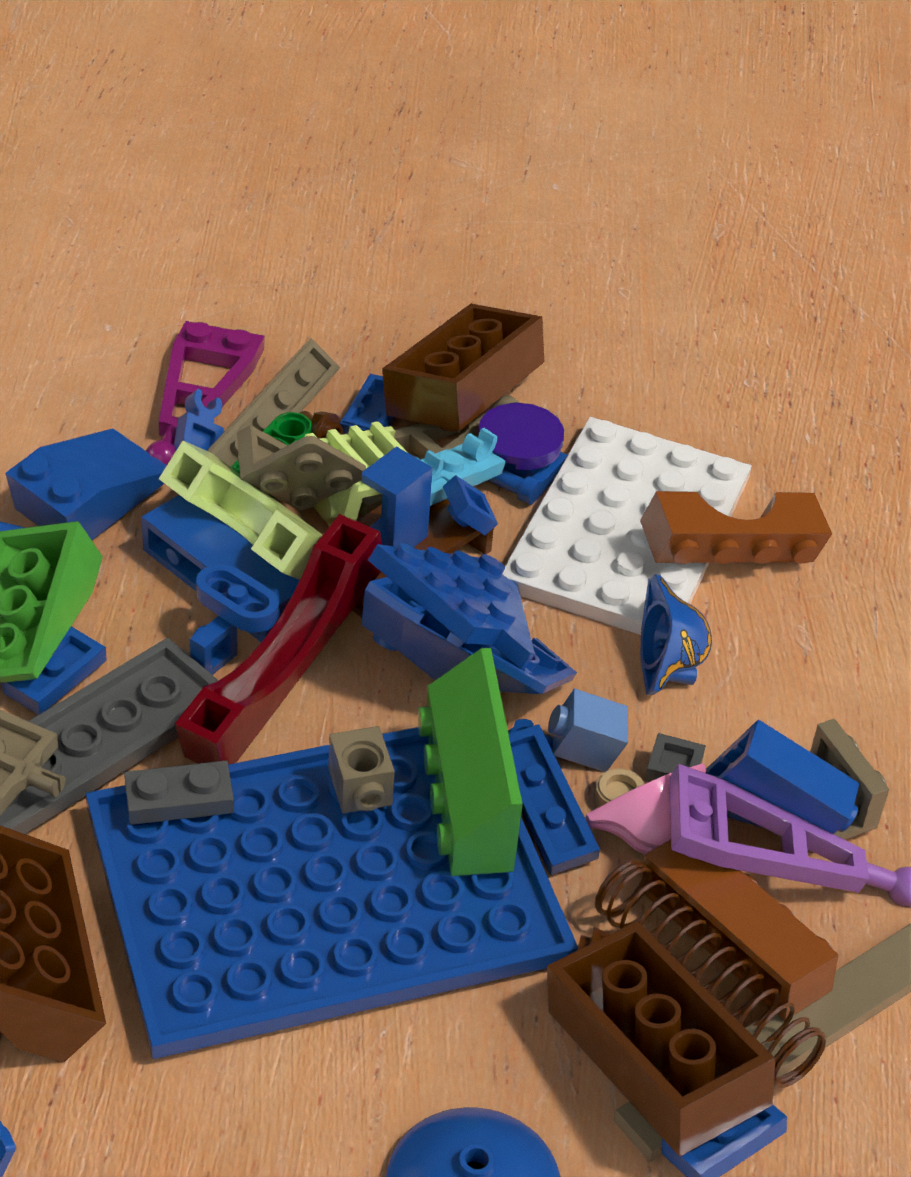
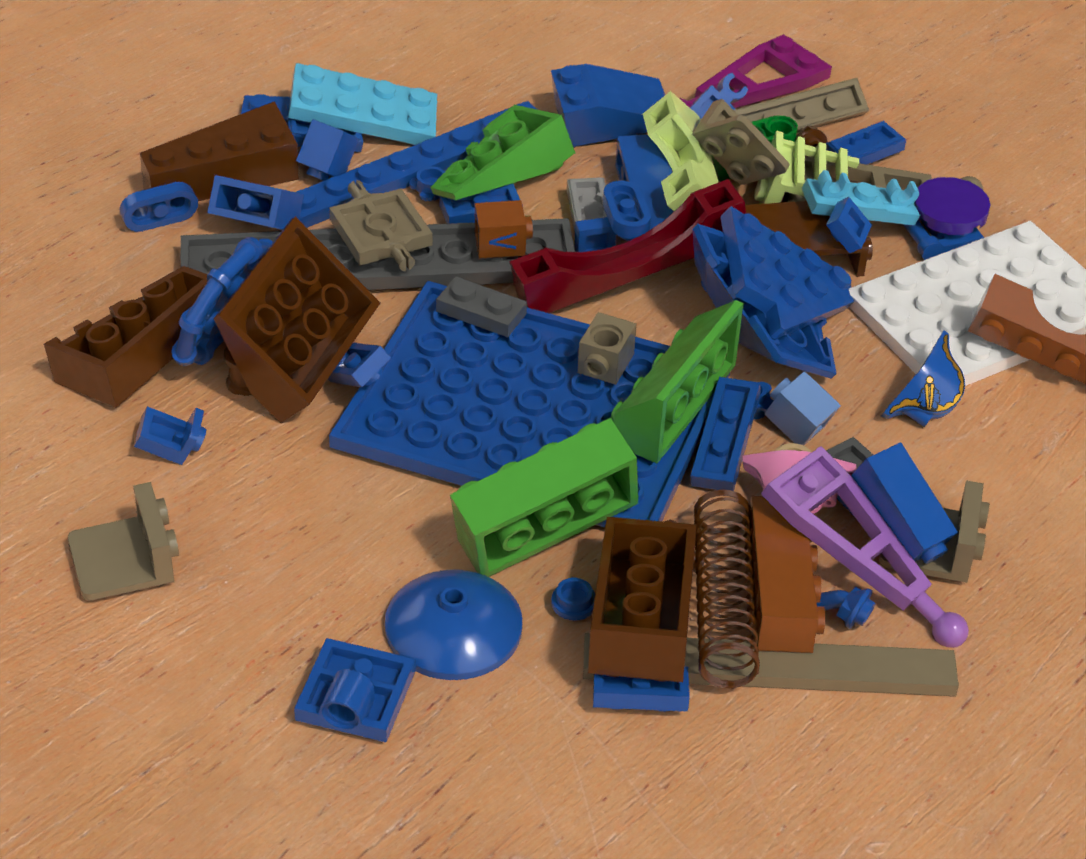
camera: 40 degrees right, 0 degrees up
blue panel [361,446,433,547] -> none
reddish brown brick [382,303,545,432] -> none
none -> blue plate [328,343,391,387]
none -> bright green brick [450,418,639,577]
none -> dark orange brick [474,200,533,258]
none -> blue plate [551,578,595,620]
none -> light grey plate [567,177,607,232]
none -> blue plate [817,587,876,629]

